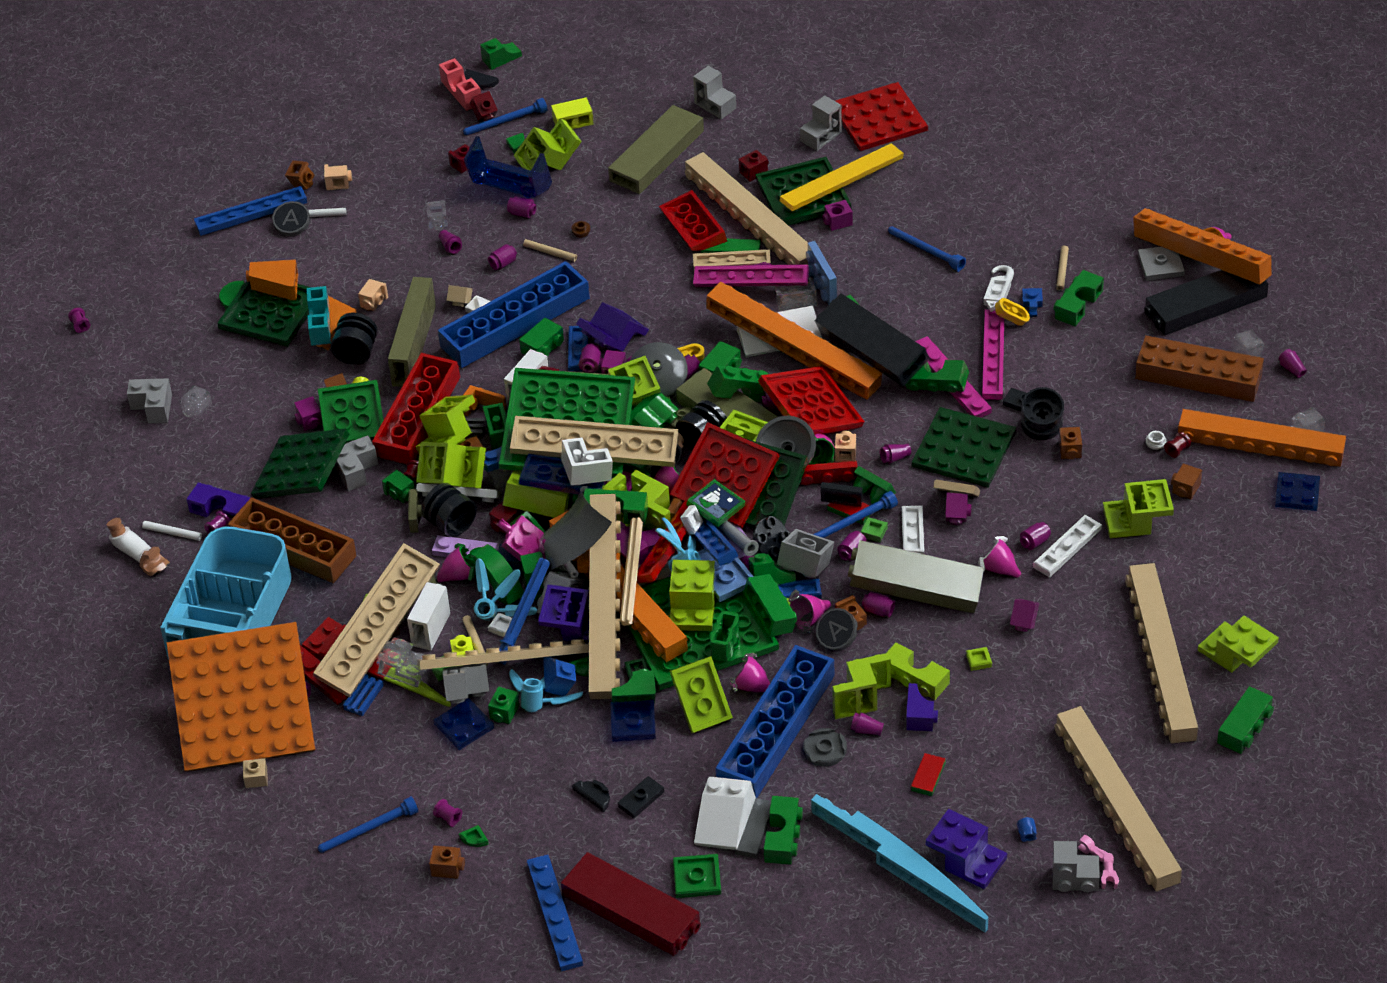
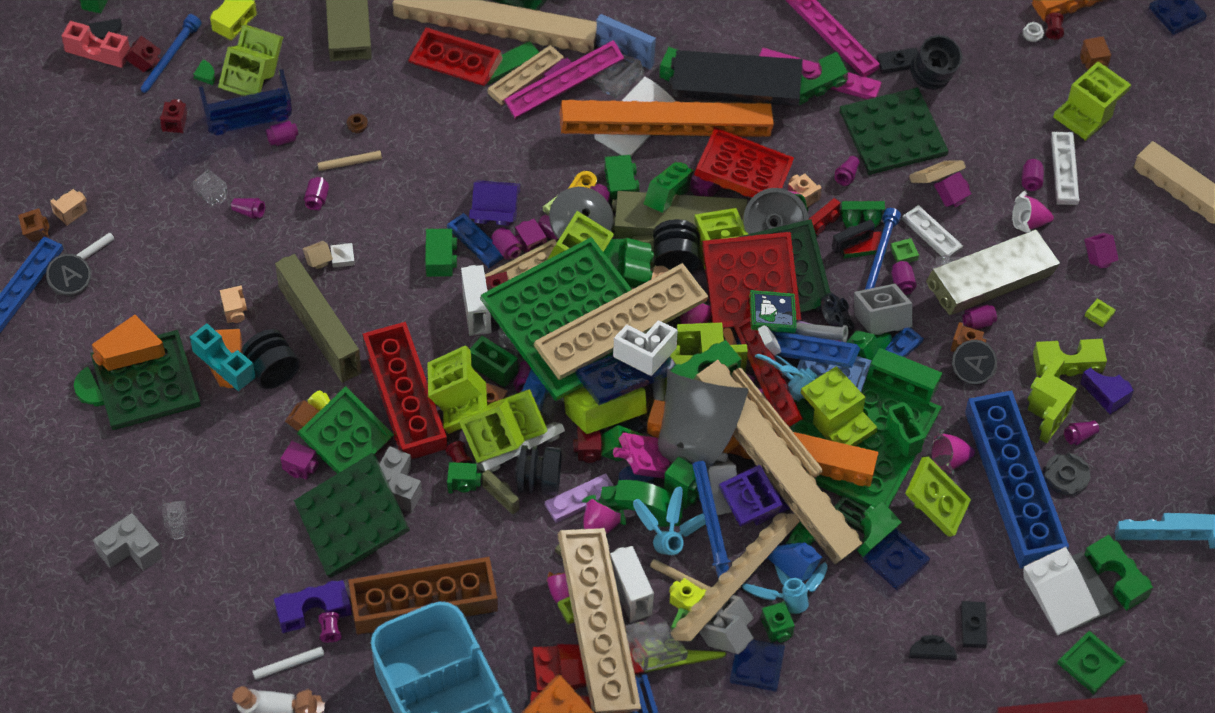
camera: 45 degrees left, 10 degrees up
blue brick [438,261,590,368] -> none
orange bracket [463,385,507,416] -> none
white tile [488,613,512,637] -> none
clear hat [788,589,831,633] -> none
red tile [911,753,946,796] -> none
dark orange brick [1059,427,1082,459] -> none

